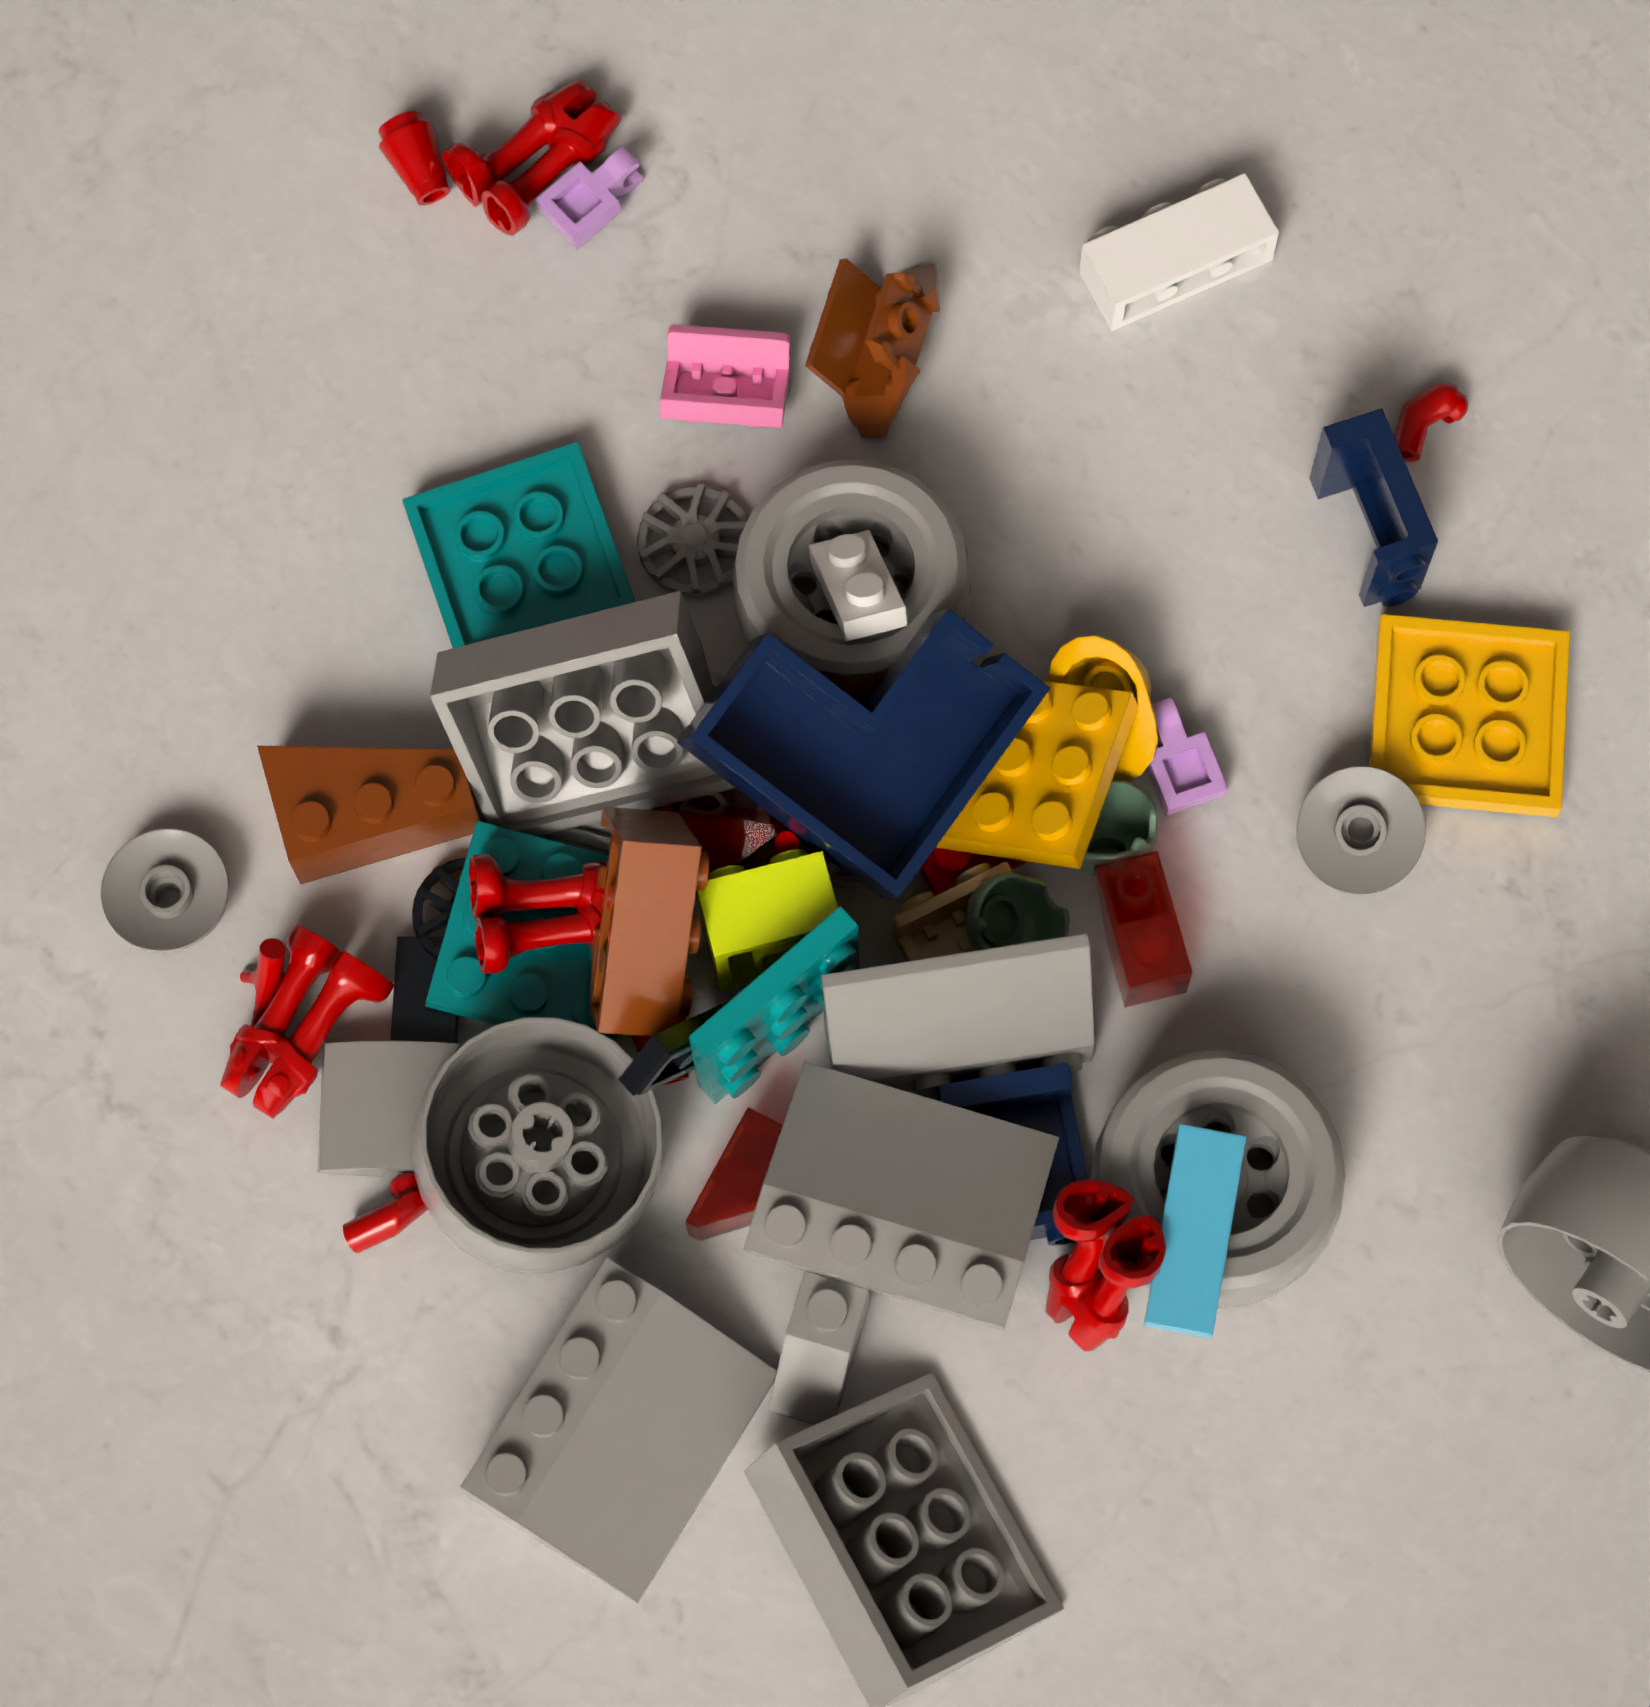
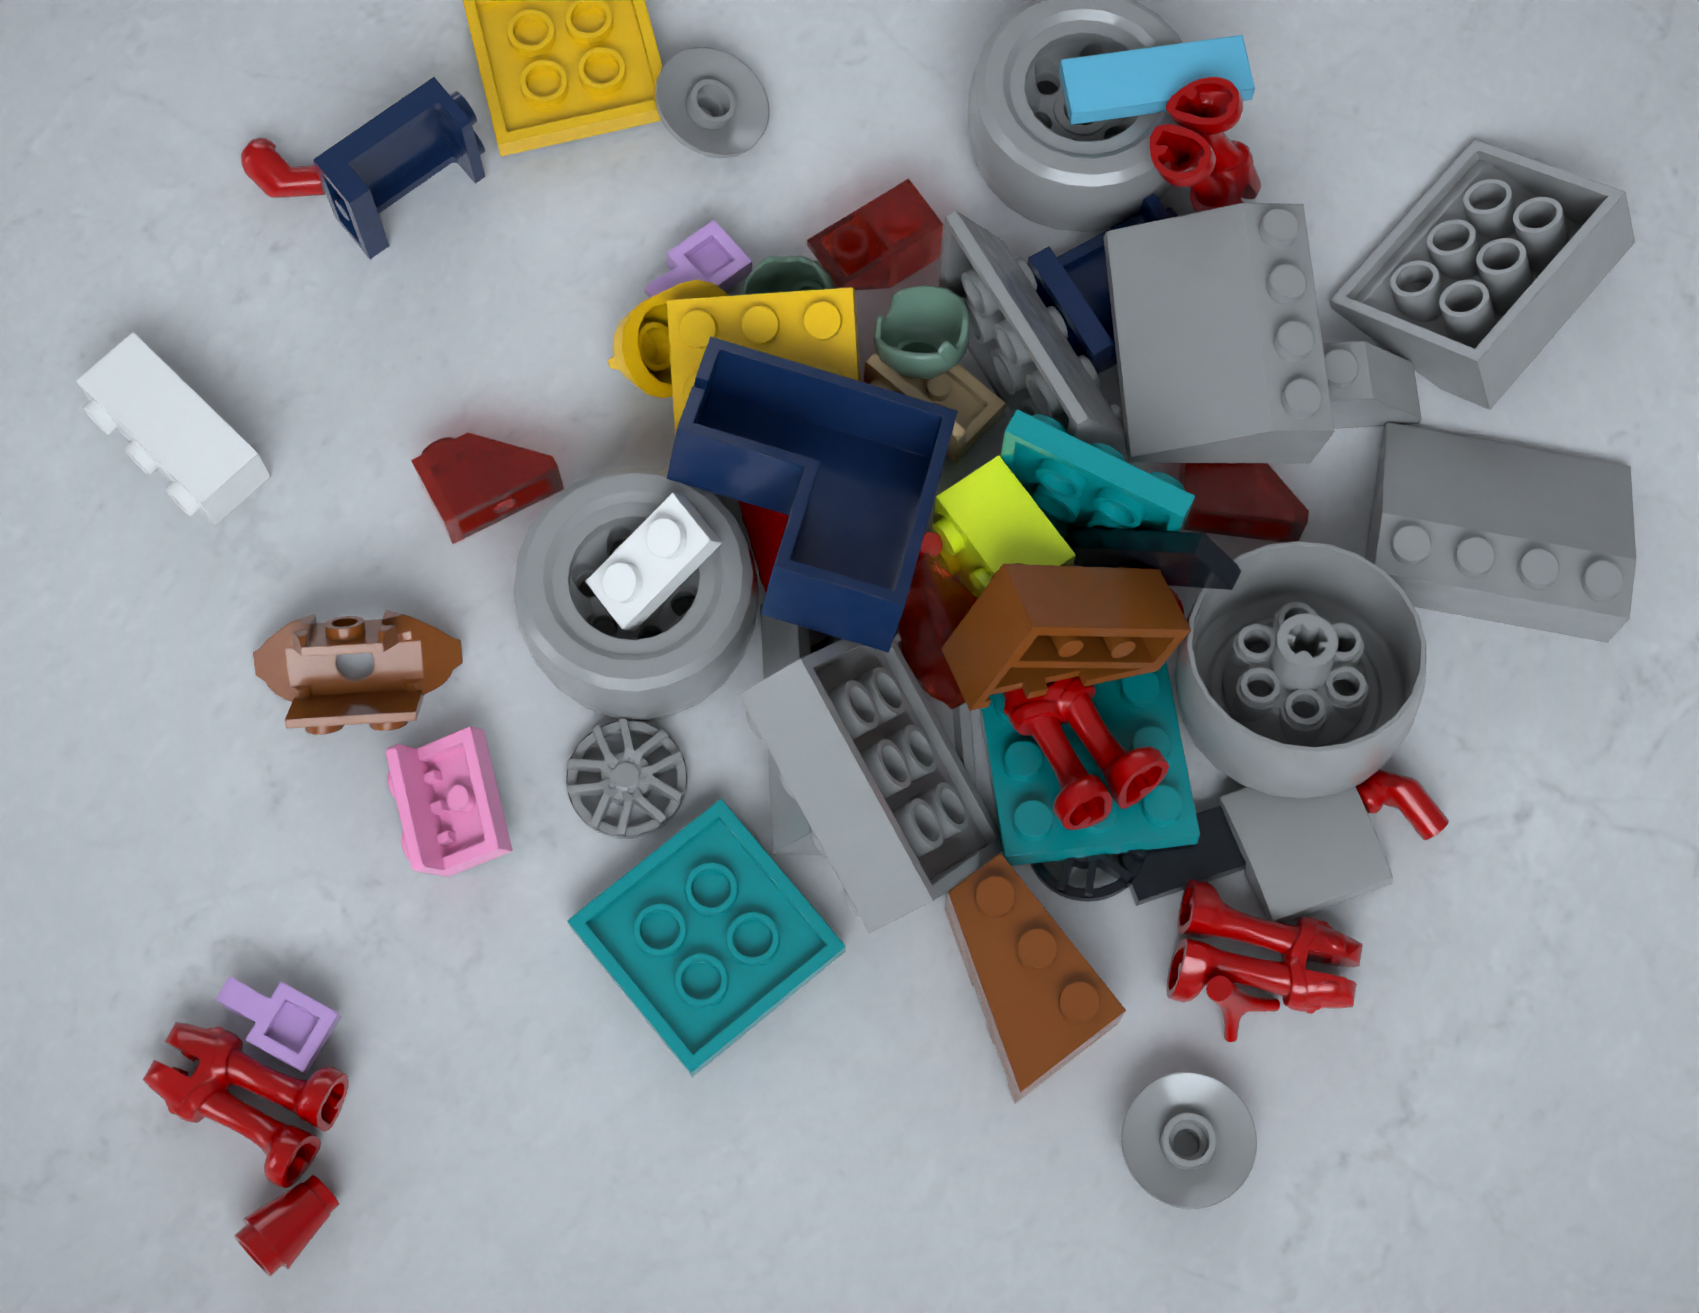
camera: 115 degrees left, 0 degrees up
none -> clear red slope [411,432,564,544]

